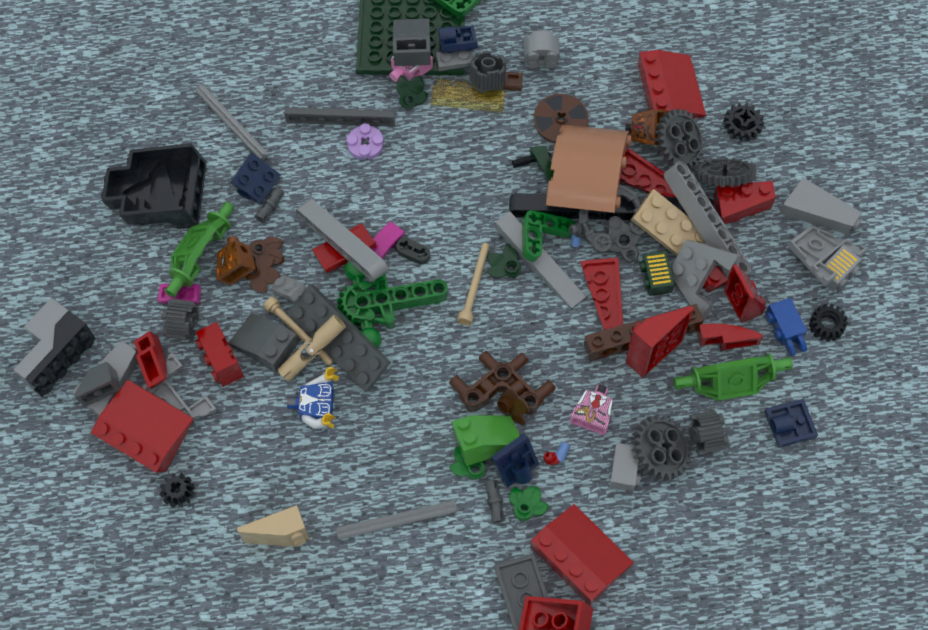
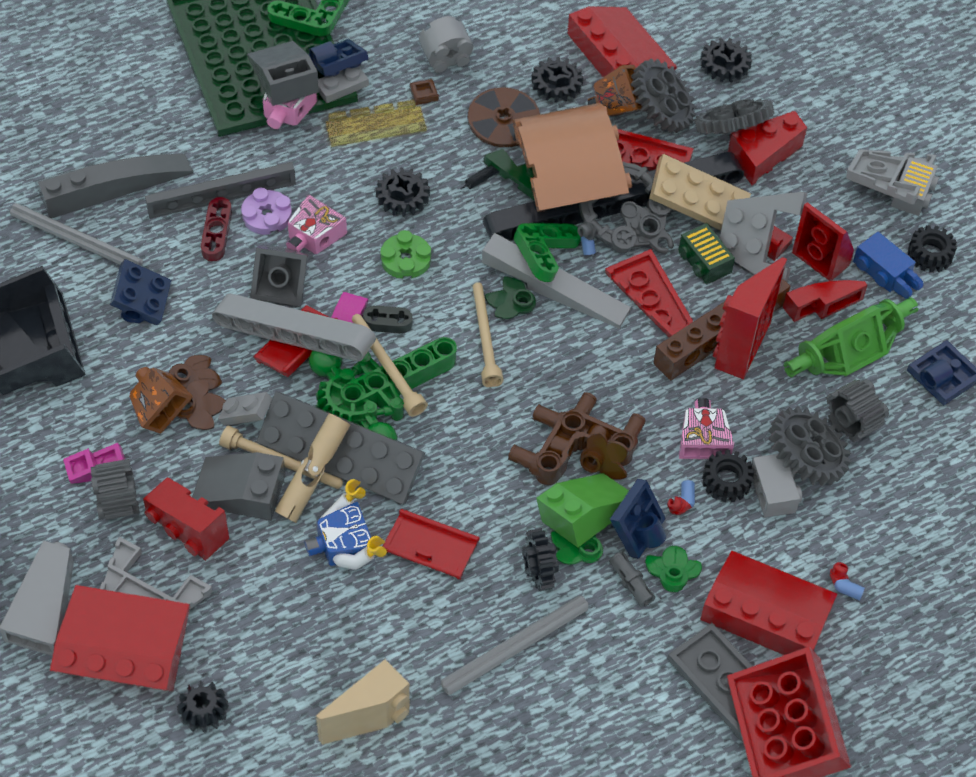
camera: 25 degrees left, 10 degrees down
dark grey slope [74,361,121,406] -> none
red slope [134,331,167,389] -> none
bright green plate [165,202,235,298] -> none
dark grey pin [254,187,284,223] -> none
dark green plate [396,75,428,109] -> none
dark grey brick [470,50,507,93] -> none
light grey beam [664,161,751,278] -> none
light grey slope [780,178,862,235] -> none
none -> dark grey wedge [34,154,193,219]
none -> dark red beam [201,197,232,262]
none -> dark grey slope [250,244,308,307]
none -> torso [286,195,347,254]
none -> tan piece [352,314,428,417]
none -> black gear [376,167,430,217]
none -> bright green plate [380,230,431,279]
none -> red door [382,509,480,580]
none -> black gear [522,528,559,592]
none -> black gear [531,57,583,102]
none -> black tyre [702,450,754,502]
none -> arm [830,562,865,601]

